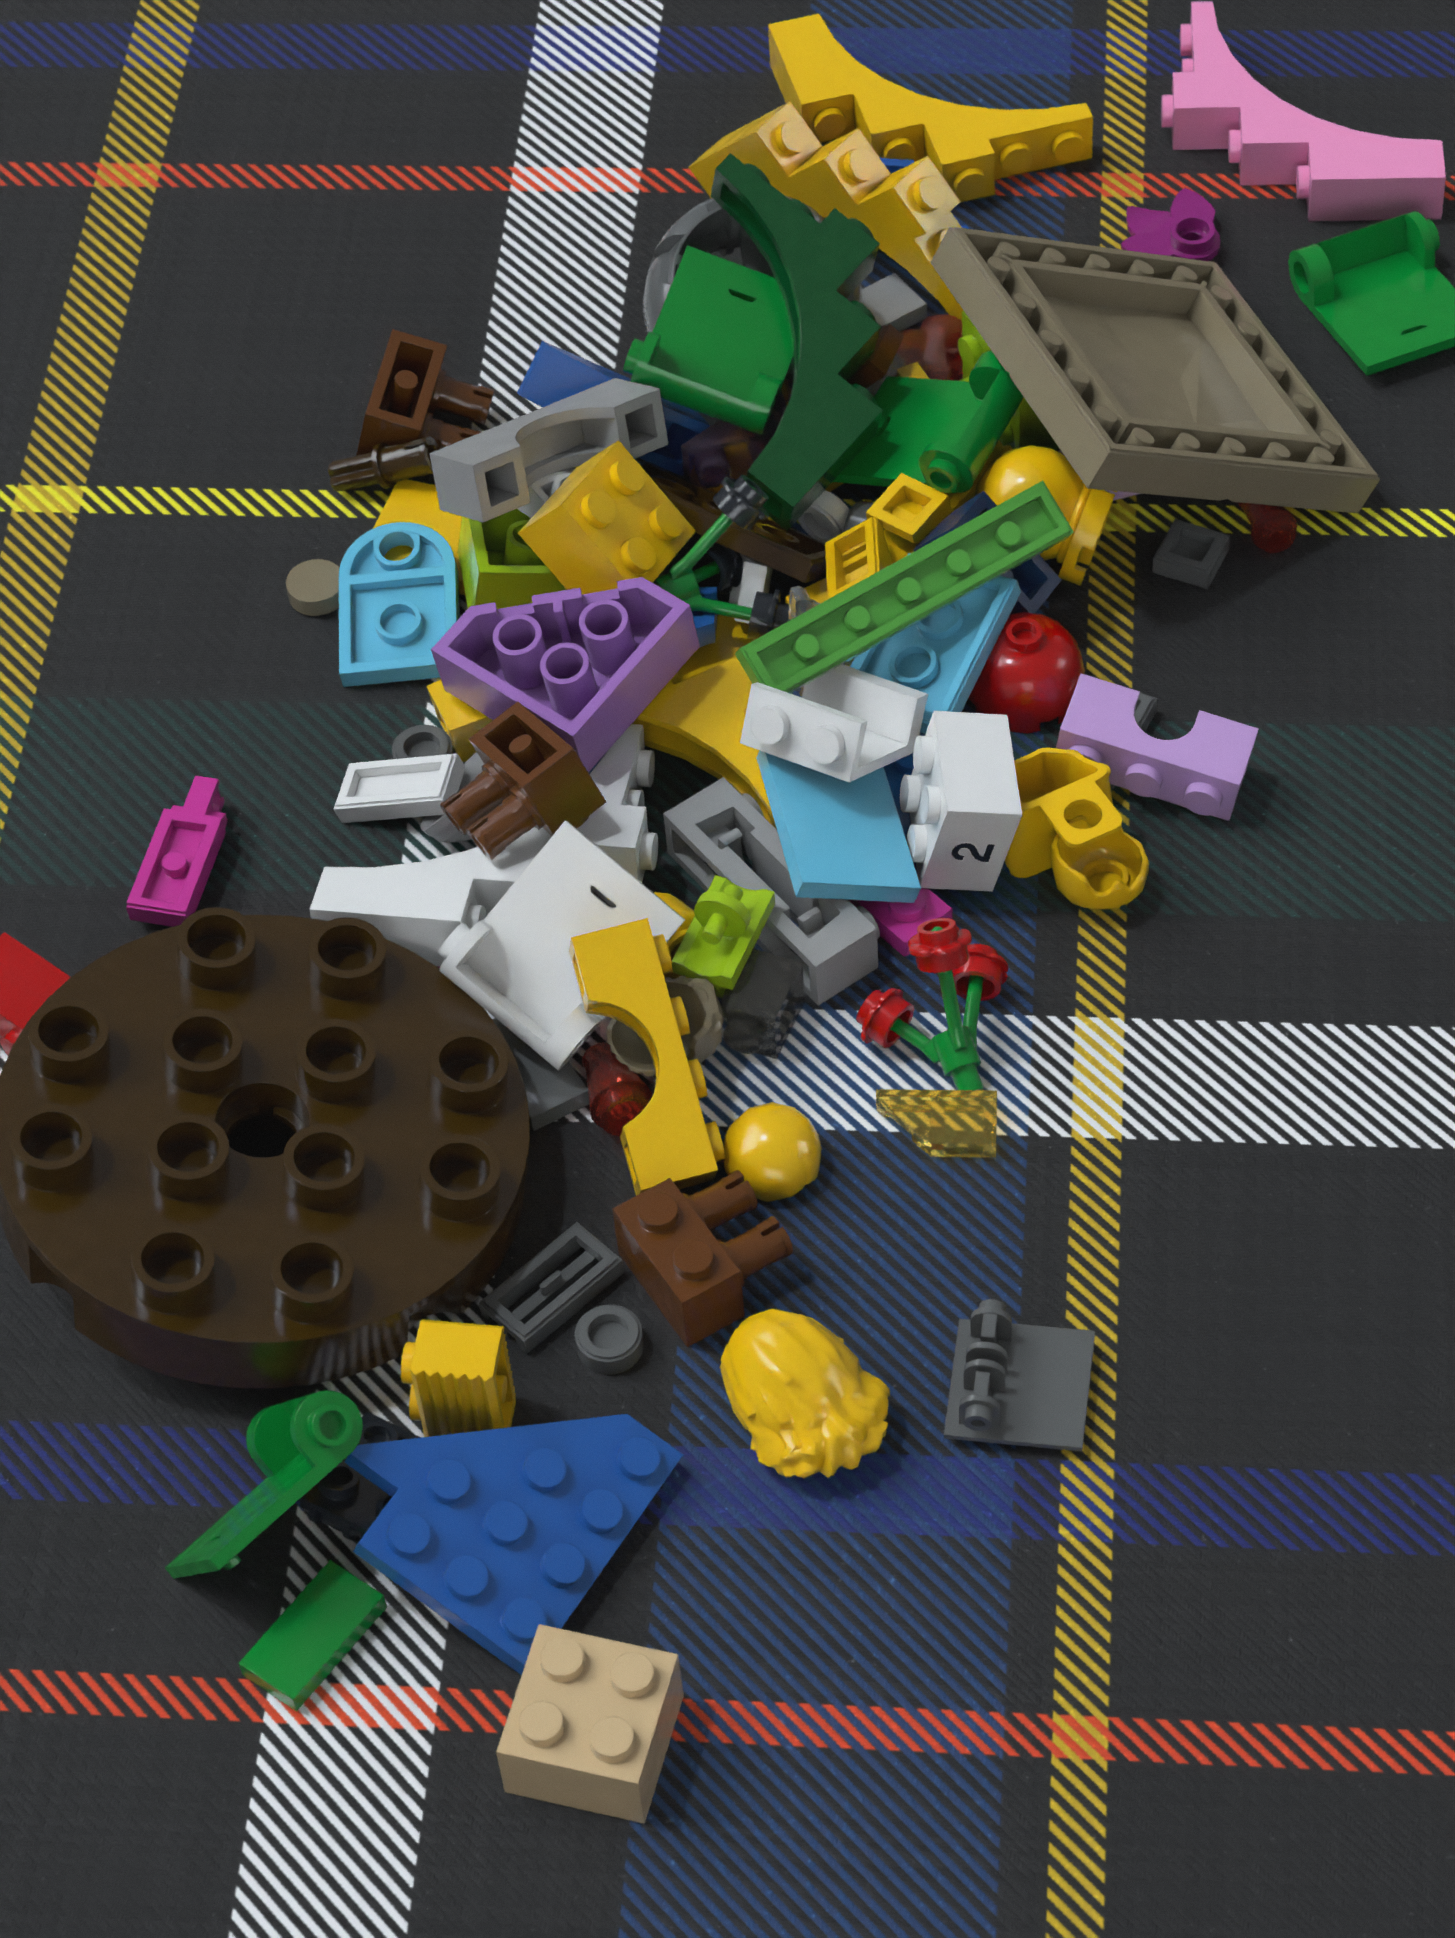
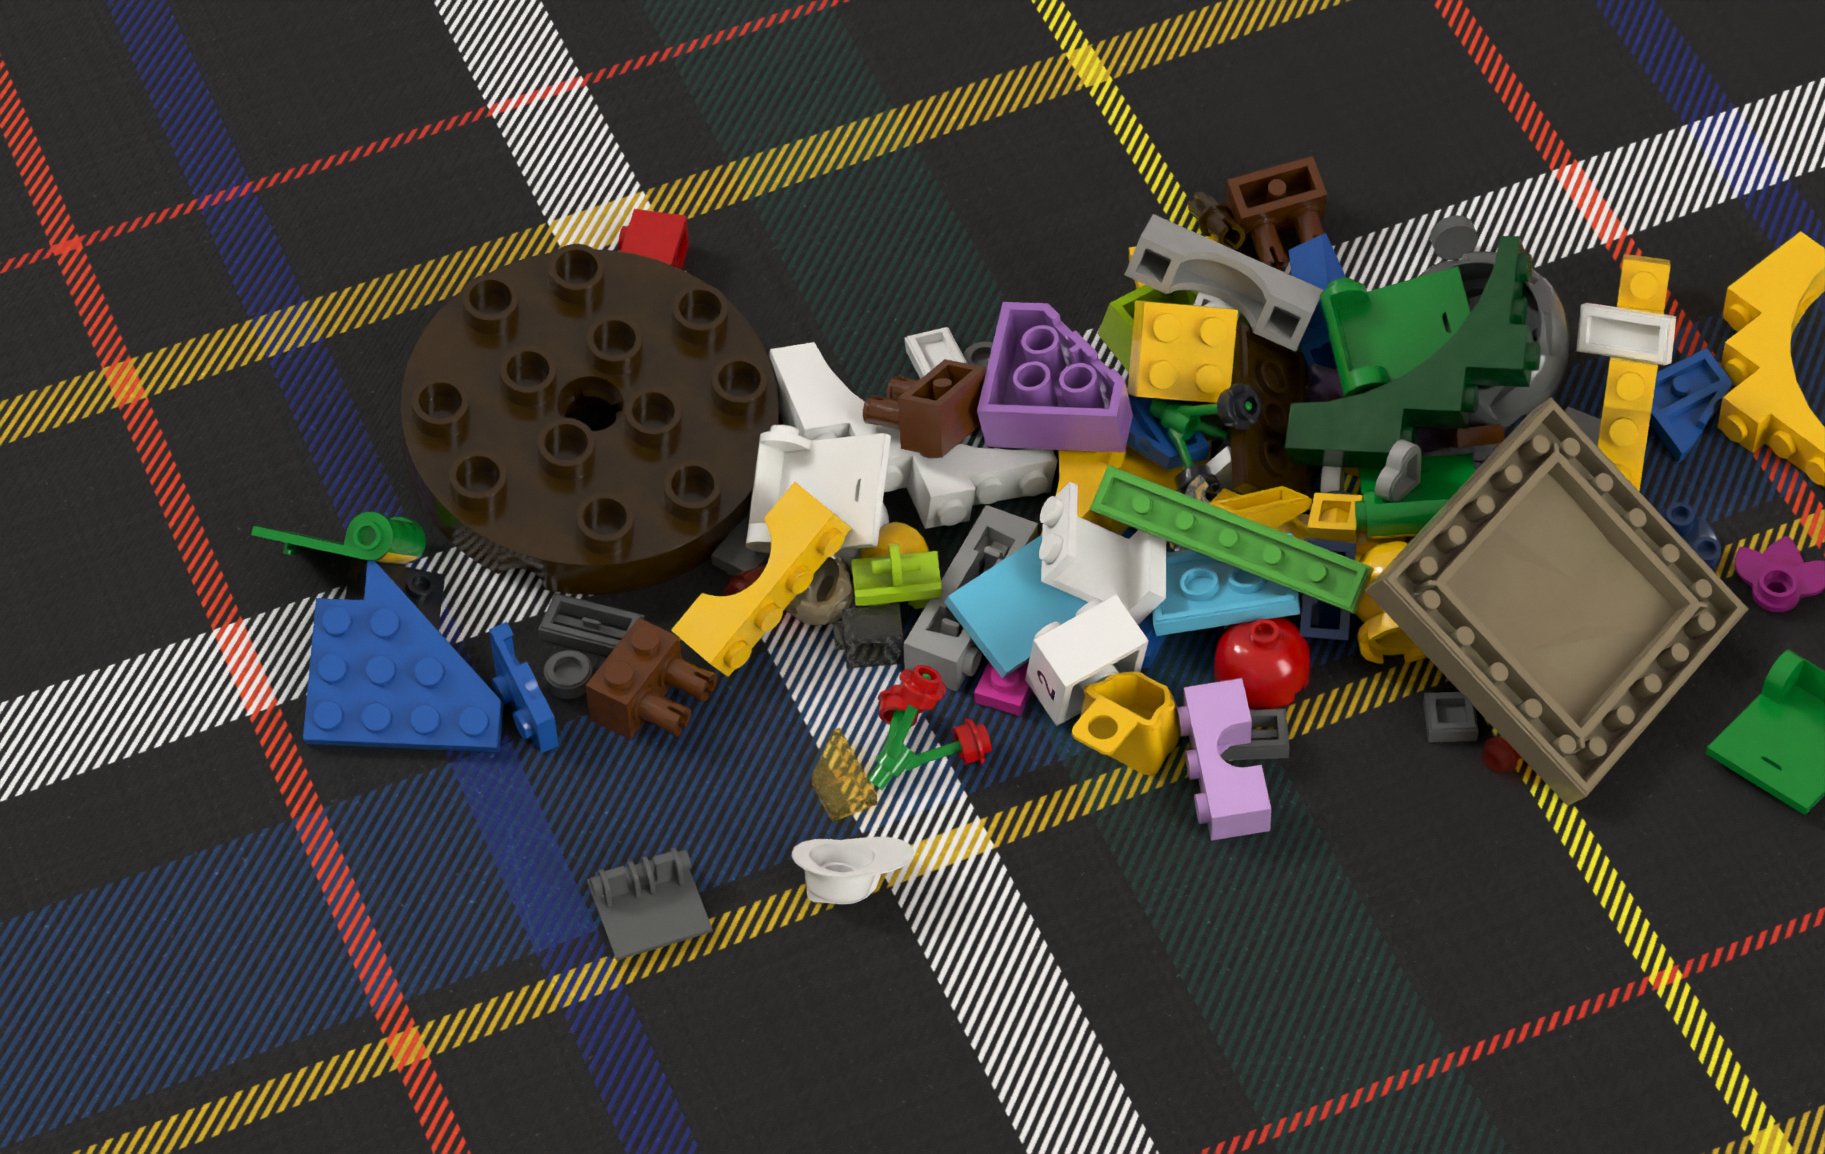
camera: 60 degrees right, 0 degrees up
dark pink hinge [126,775,228,927] -> none
green tile [239,1560,387,1712] -> none
dark tan tile [286,559,340,616] -> none
medium azure tile [339,522,460,687] -> none
yellow brick [401,1319,516,1437] -> none
tan brick [496,1624,684,1824] -> none
yellow piece [720,1308,890,1478] -> none
yellow hair [723,1102,822,1202] -> none
yellow hair [1051,816,1149,909] -> none
none -> blue wing [489,622,559,753]
none -> white piece [791,837,914,904]
none -> light grey tile [1375,439,1421,503]
none -> dark grey tile [1430,215,1478,260]
none -> white tile [1576,303,1676,365]

